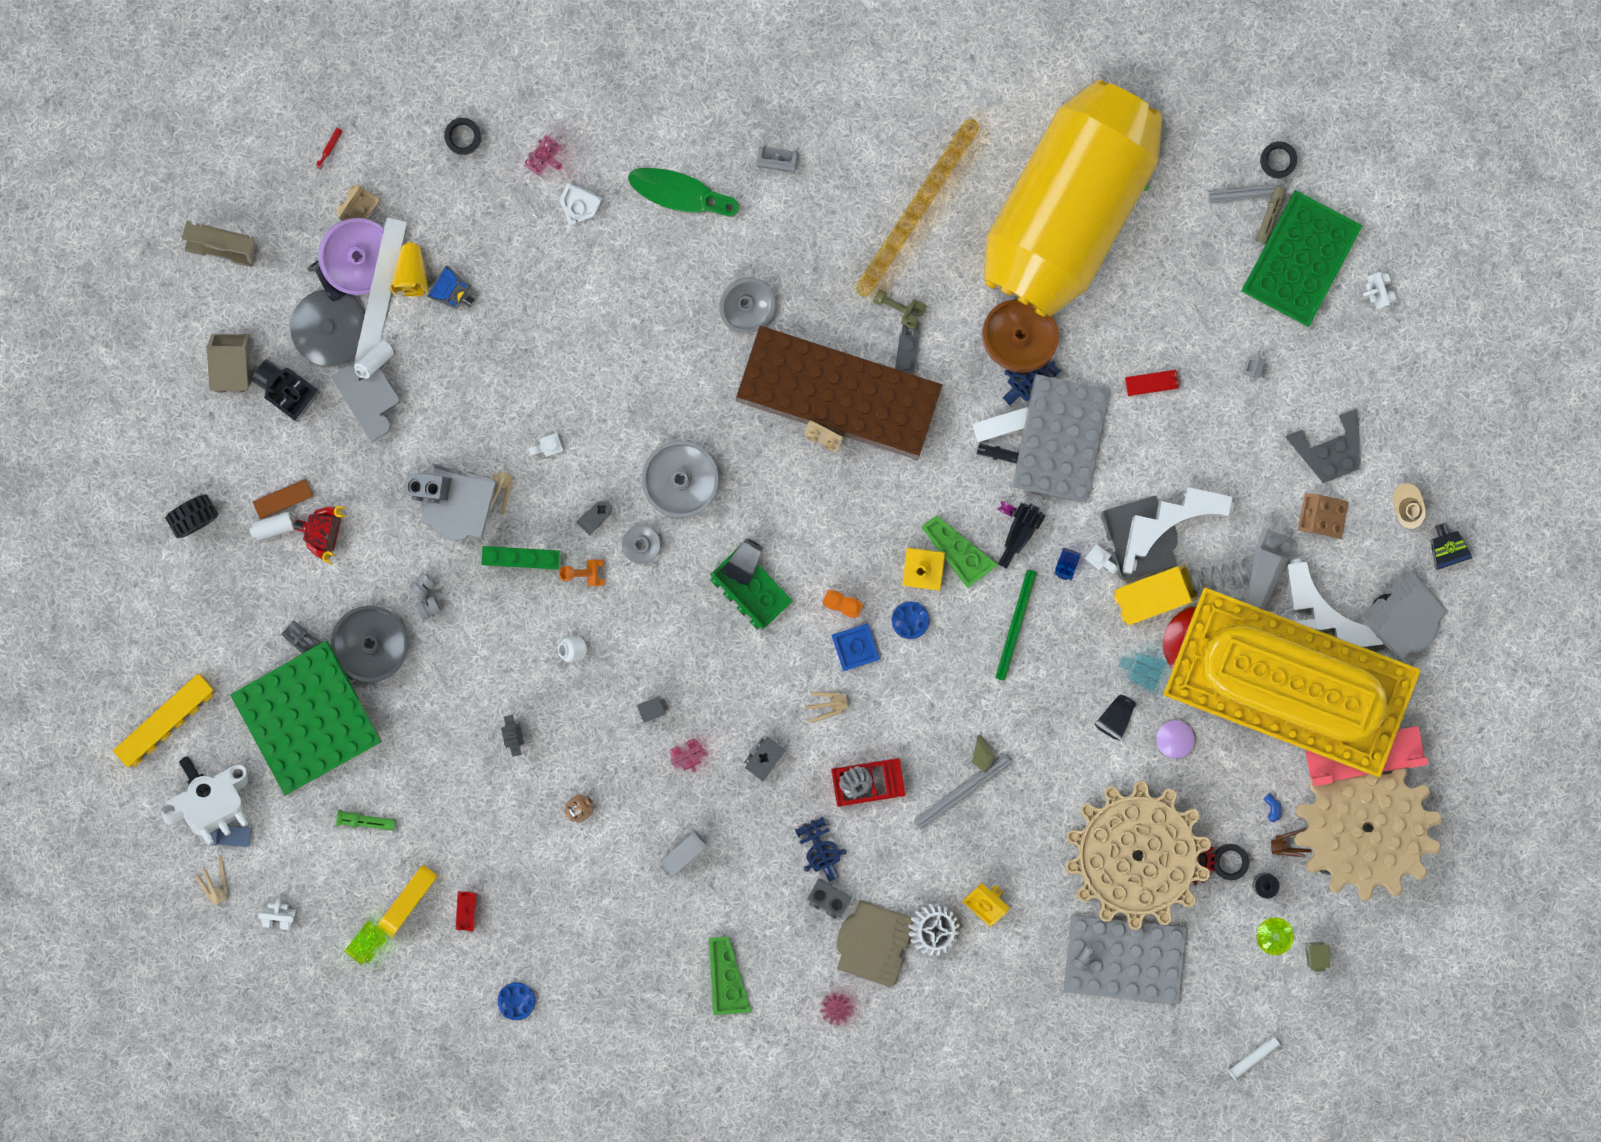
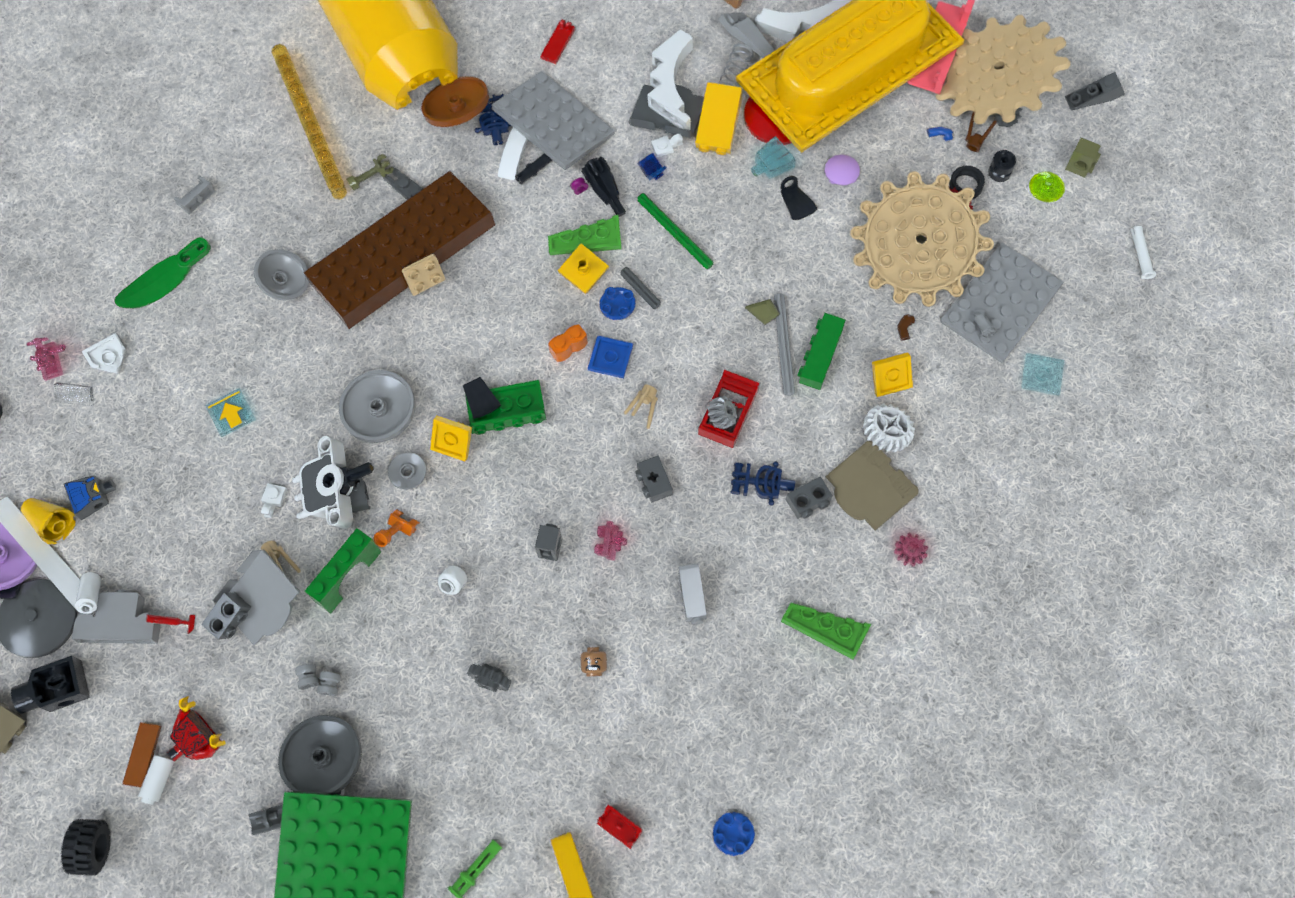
camera: 50 degrees left, 20 degrees down
none -> red piece [146,614,195,634]
none -> clear light blue tile [205,388,256,437]
none -> piece [292,436,374,529]
none -> yellow tile [430,415,472,462]
none -> dark grey axle [620,267,661,309]
none -> green brick [797,313,846,390]
none -> reddish brown arm [897,314,915,341]
none -> clear light blue tile [1021,353,1064,396]
none -> dark grey slope [1065,72,1125,111]

